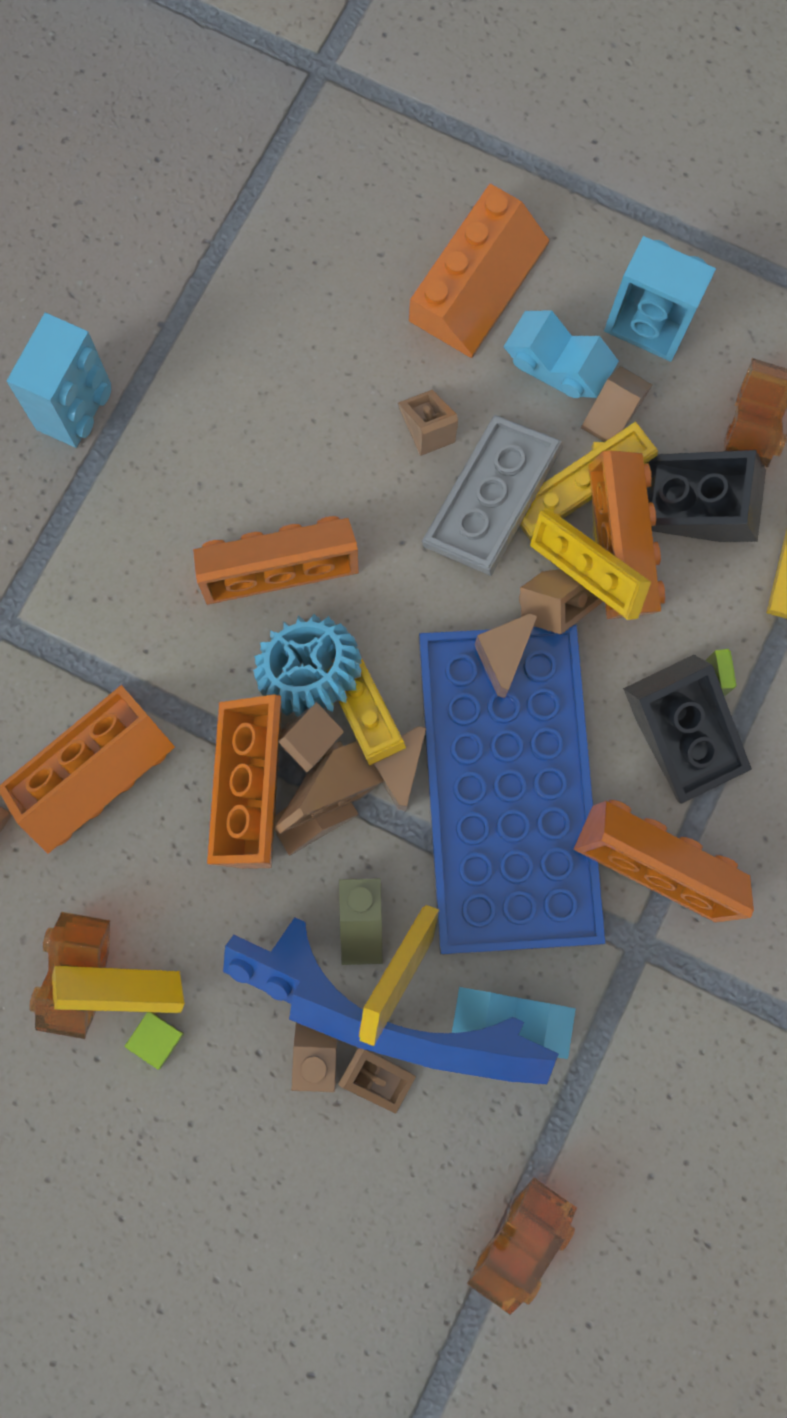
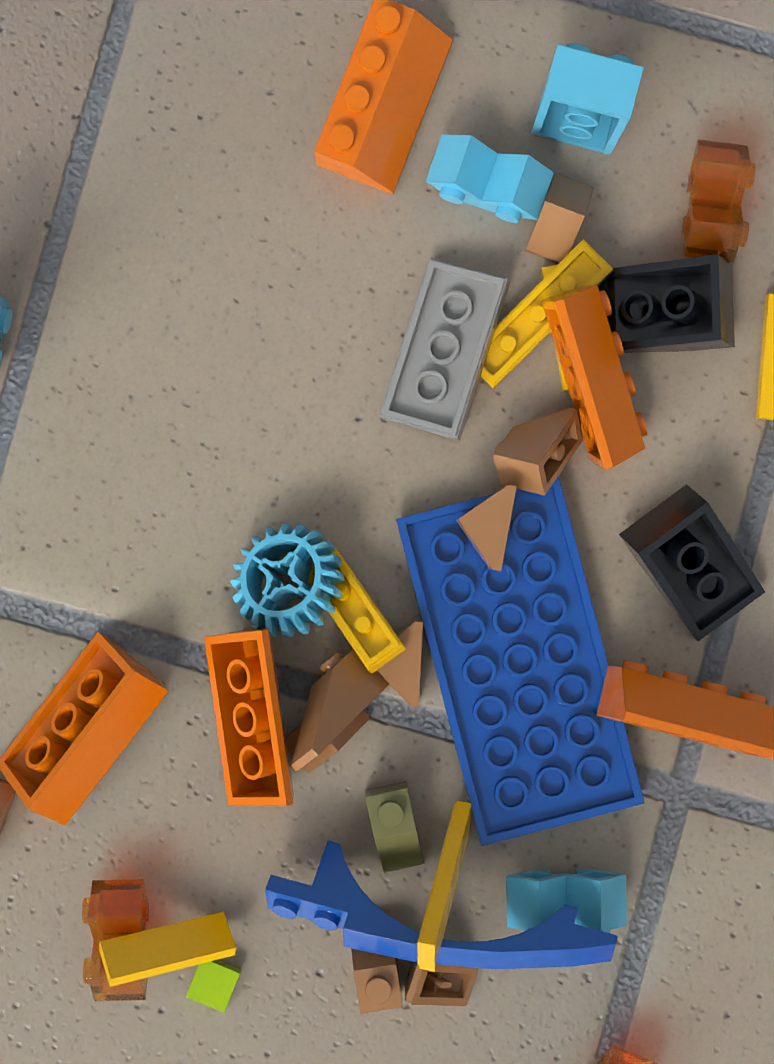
camera: 10 degrees left, 10 degrees up
orange slope [193,516,359,605] -> none
medium nougat slope [278,702,344,772] -> none
medium nougat slope [398,389,458,456] -> none
yellow tile [530,510,651,620] -> none
lime tile [706,649,737,696] -> none

